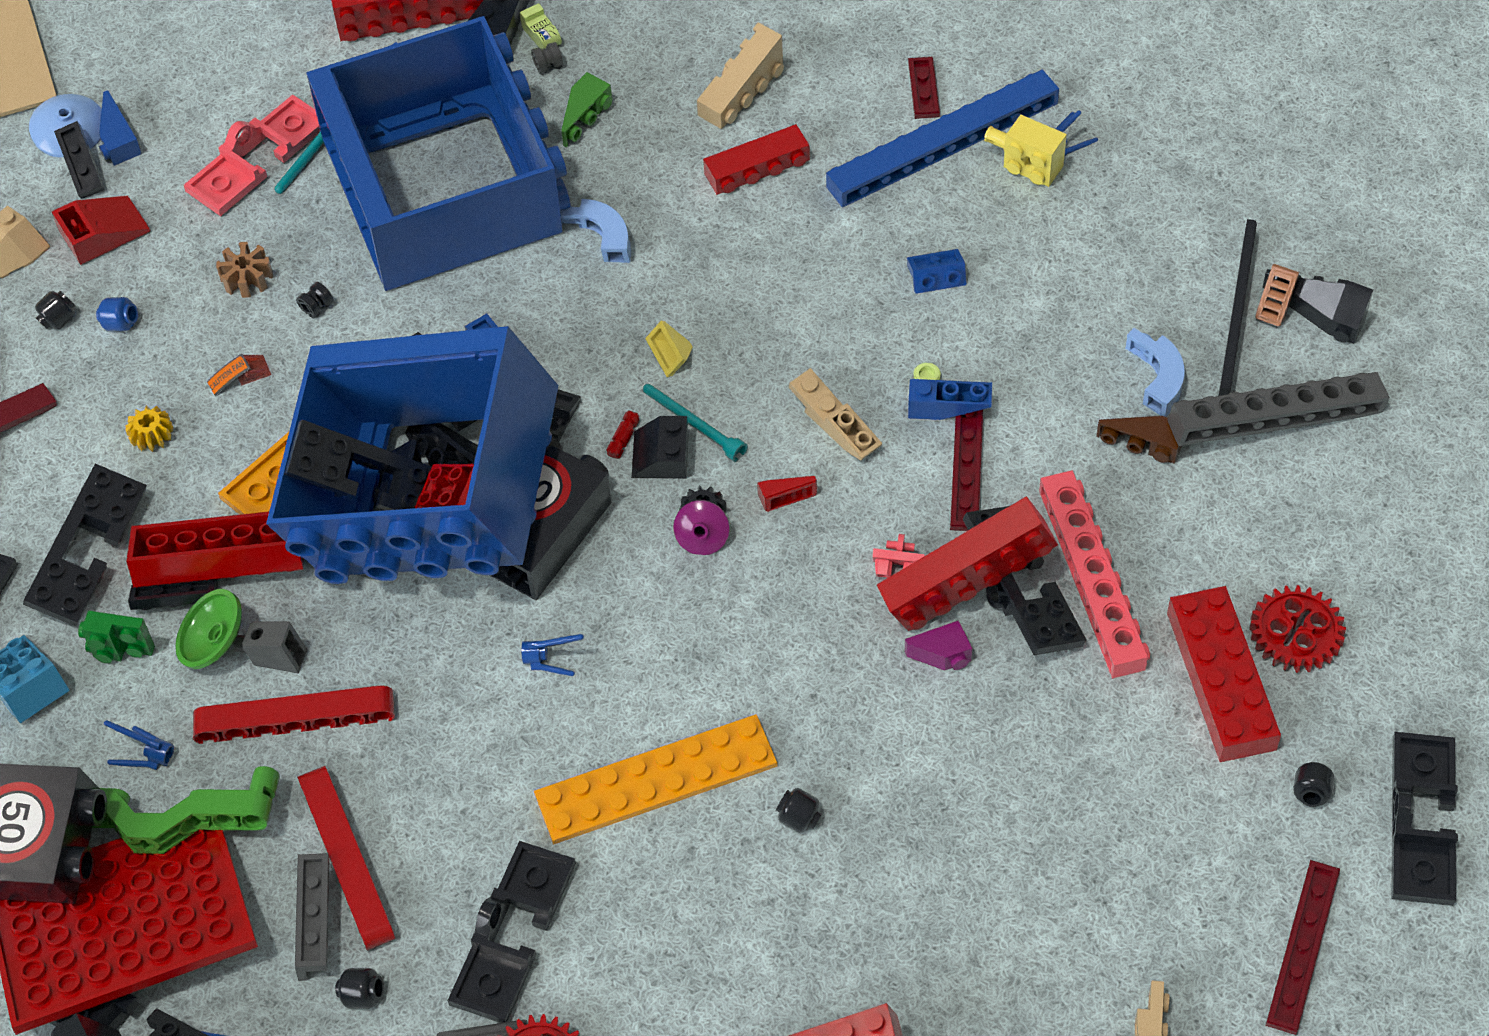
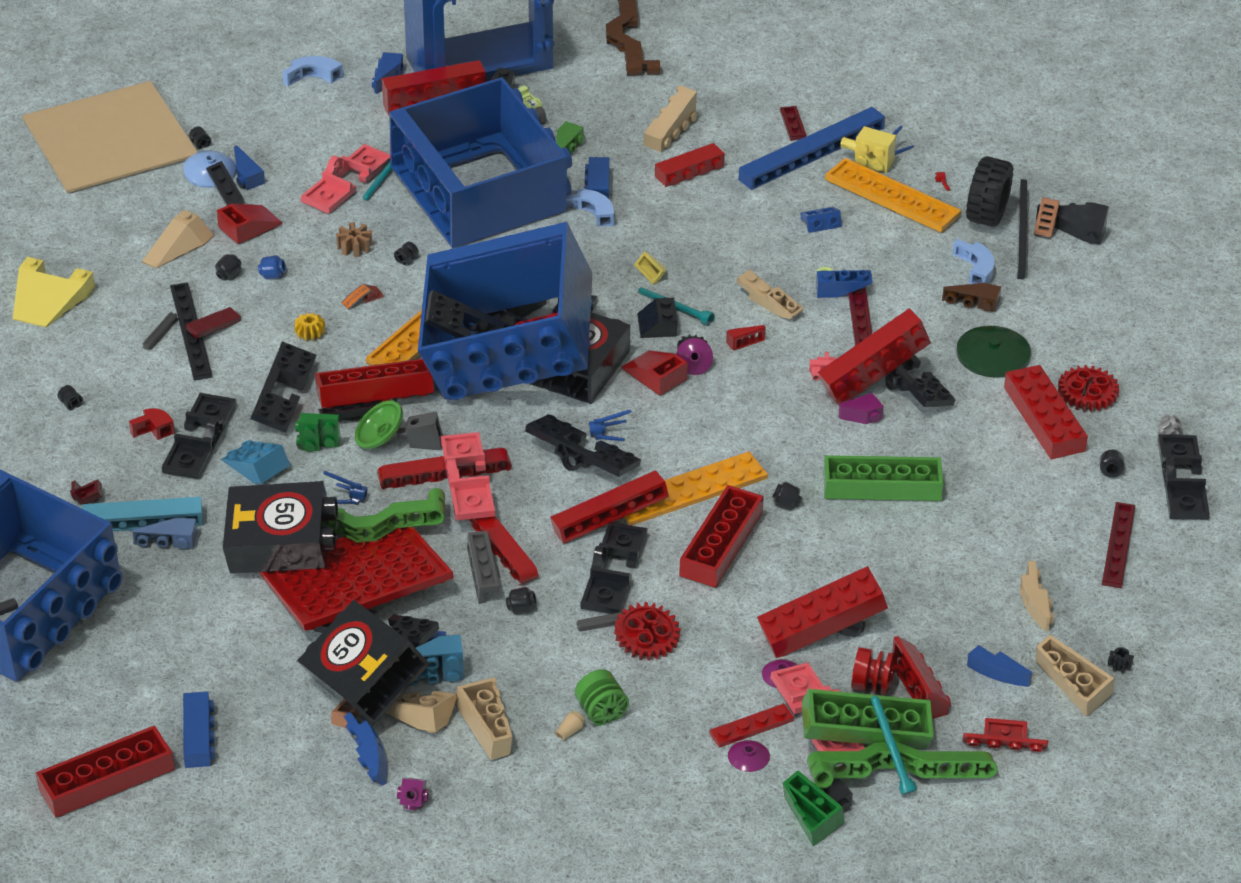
camera: 10 degrees left, 15 degrees down
red axle [606,410,640,459] -> none
coral brick [1039,470,1150,679] -> none
dark grey brick [1167,372,1390,446] -> none
none -> black wheel [189,126,212,149]
none -> coral plate [441,432,495,520]
none -> black plate [525,414,641,477]
none -> red brick [550,470,669,544]
none -> blue brick [584,157,610,199]
none -> red slope [622,350,688,396]
none -> red brick [679,485,764,588]
none -> bright green brick [823,455,943,501]
none -> light orange plate [825,158,961,233]
none -> red hand [935,172,951,191]
none -> dark green dish [956,326,1031,378]
none -> black tyre [966,156,1014,227]
none -> light grey gear [1158,414,1182,435]

